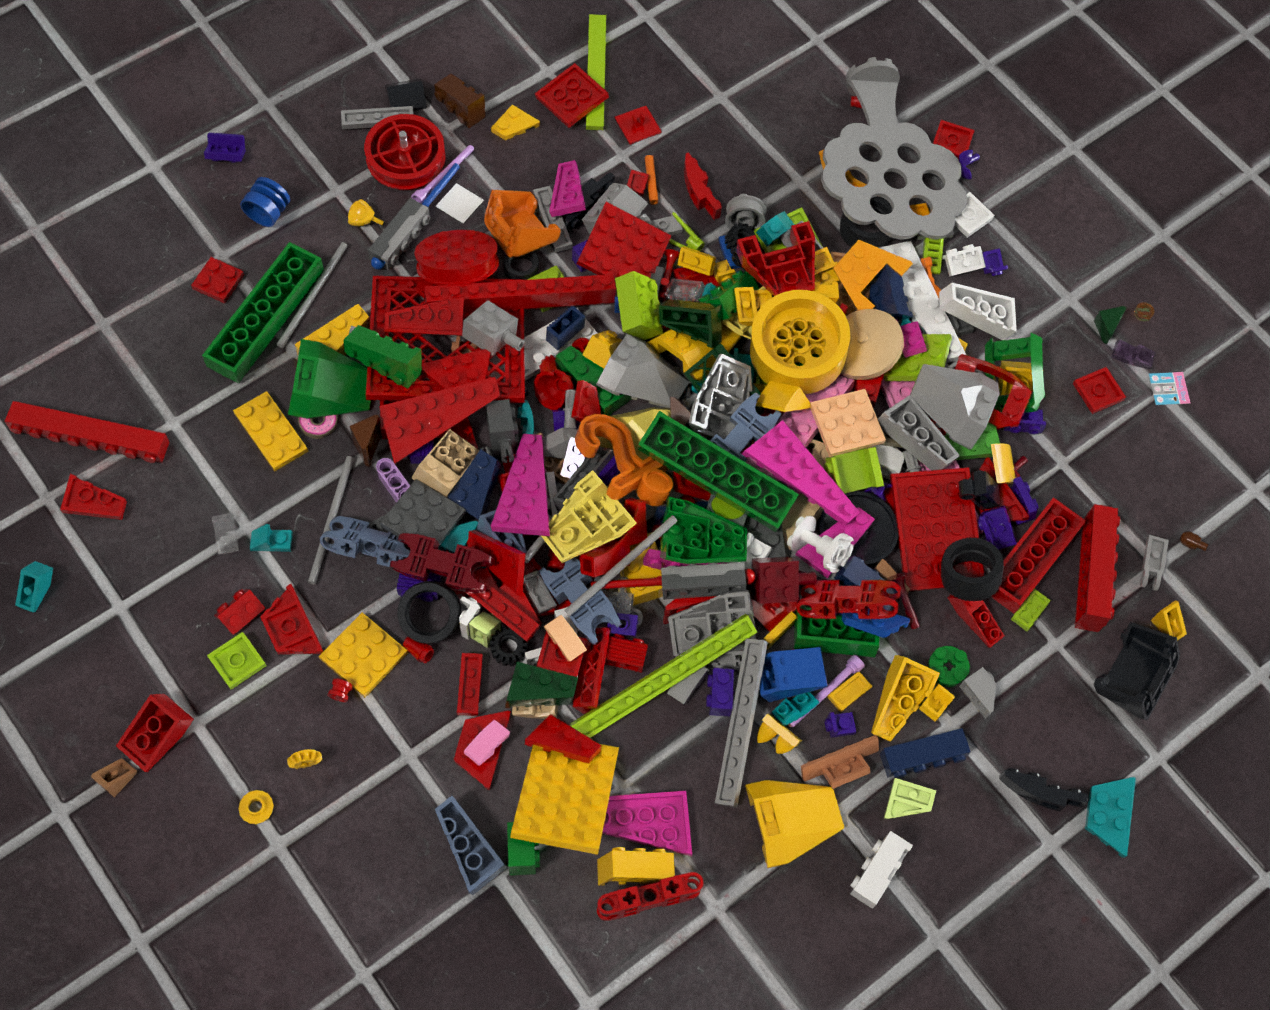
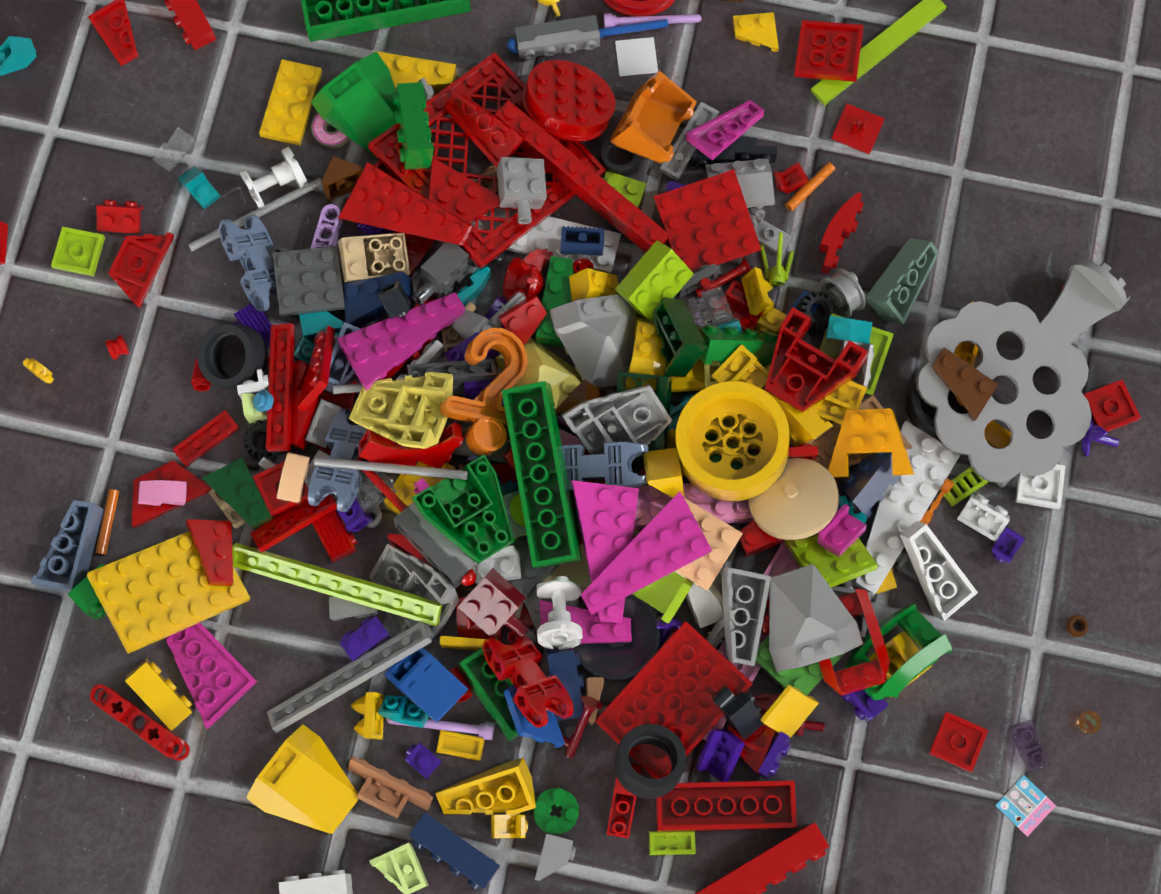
camera: 55 degrees right, 10 degrees up
light grey piece [277,242,348,348] -> none
yellow plate [319,612,408,698] -> none
dark red piece [389,533,495,593] -> none
dark green slope [1094,306,1127,344] -> none
none -> orange piece [95,489,120,556]
none -> white piece [239,147,308,208]
none -> dark azure plate [253,390,274,412]
none -> black brick [378,280,411,318]
none -> dark pink wing [581,491,712,615]
none -> sand green wedge [865,238,939,325]
none -> reddish brown wing [930,347,998,421]
none -> reddish brown plate [1066,615,1089,637]

